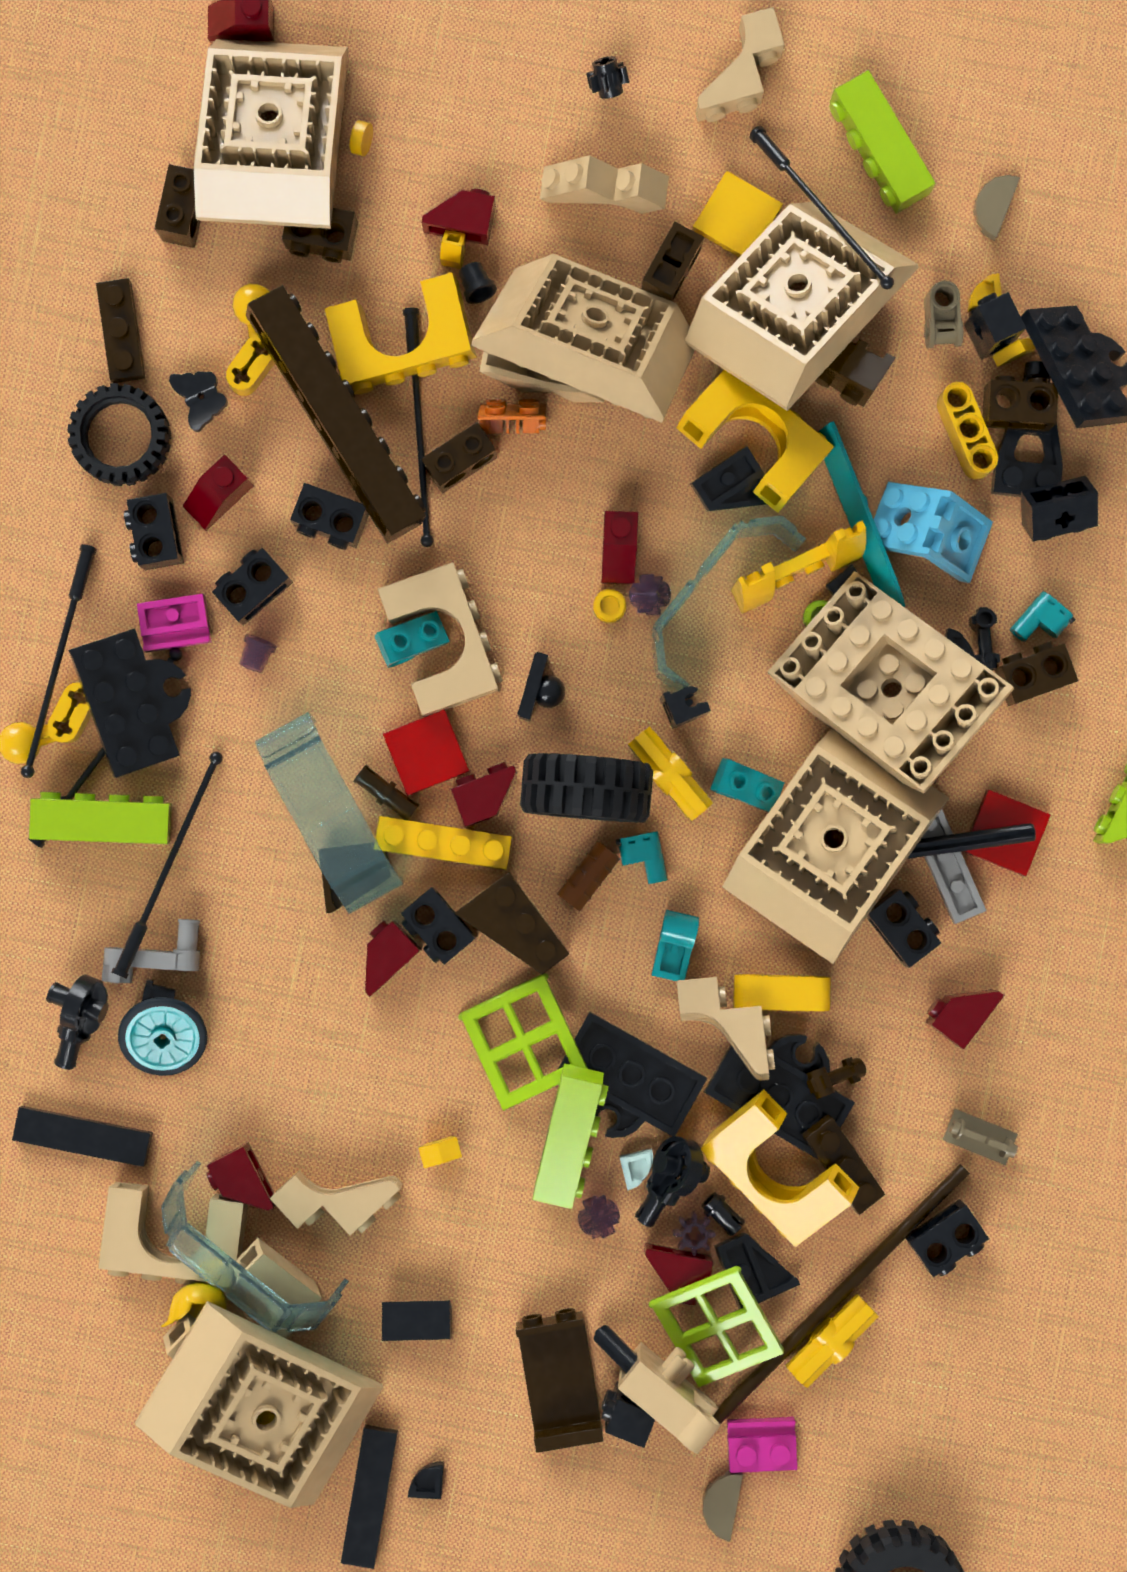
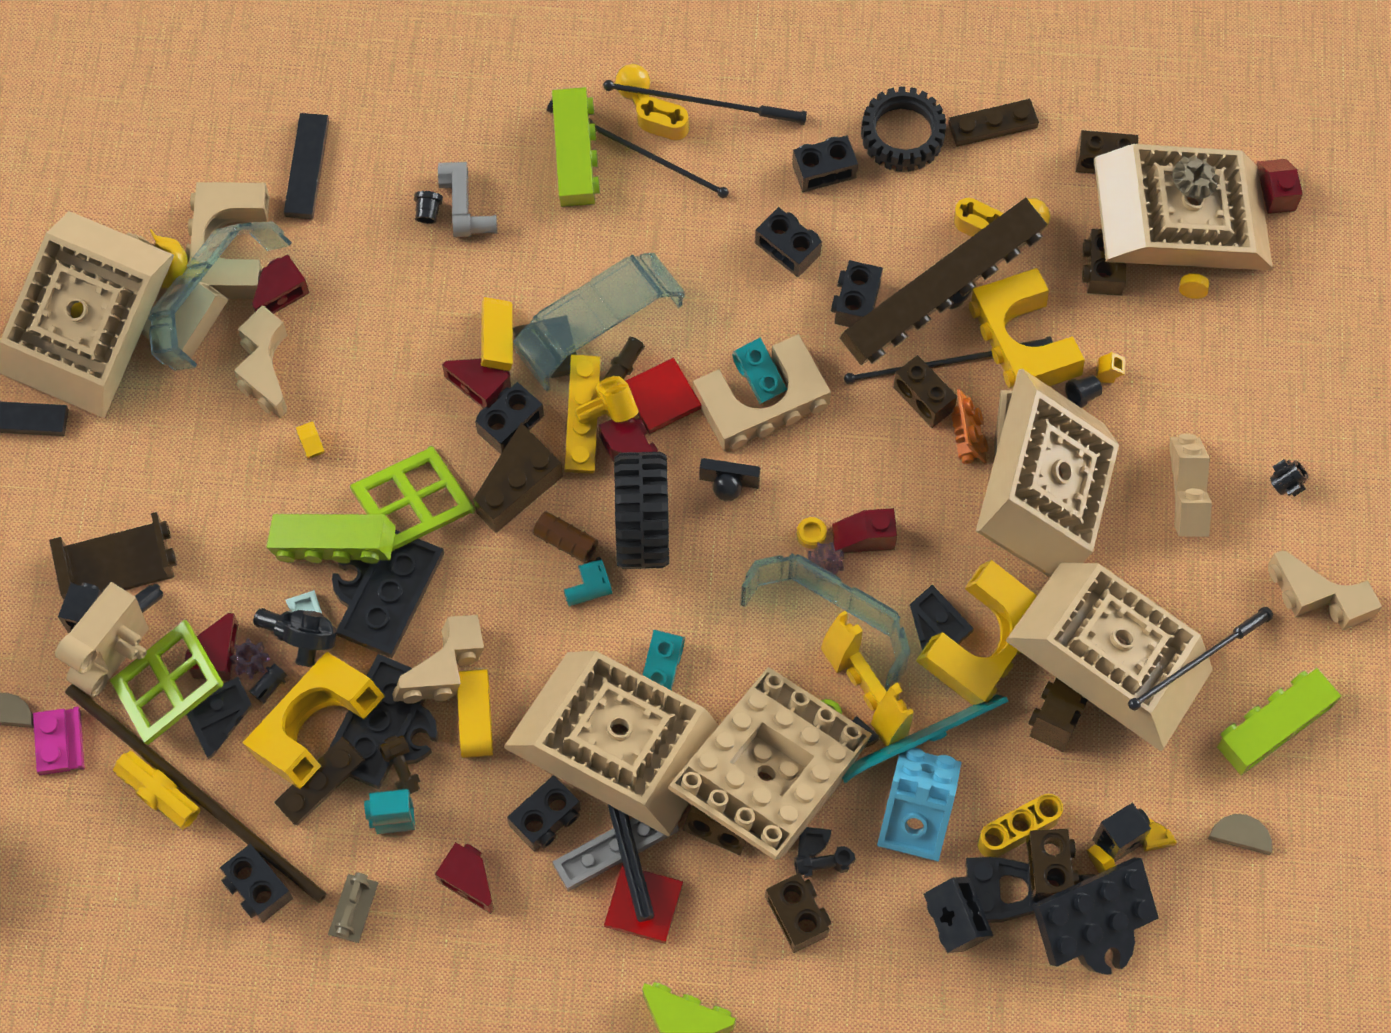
camera: 85 degrees right, 20 degrees down
black pin [46,974,109,1070] -> none
black plate [68,629,191,778] -> none
black piece [111,752,223,979] -> none
wheel [118,997,208,1076] -> none
dark pink plate [137,593,212,653] -> none
black animal [169,371,228,432] -> none
dark red slope [183,454,254,531] -> none
clear purple piece [239,634,277,673] -> none
black hinge [382,1300,452,1341] -> none
black tile [408,1461,444,1499] -> none
dark red slope [421,188,496,246] -> none
gear [578,1195,620,1239] -> none
yellow piece [628,726,714,822] -> none
dark brown brick [641,222,704,302] -> none
teal plate [651,910,699,981] -> none
black hinge [660,686,711,729] -> none
yellow tile [692,170,783,257] -> none
dark tan piece [924,281,963,349] -> none
teal piece [1010,591,1076,642] -> none
none -> teal brick [364,789,415,834]
none -> yellow tile [481,297,513,371]
none -> yellow beam [575,376,639,424]
none -> dark tan gear [1173,155,1219,199]

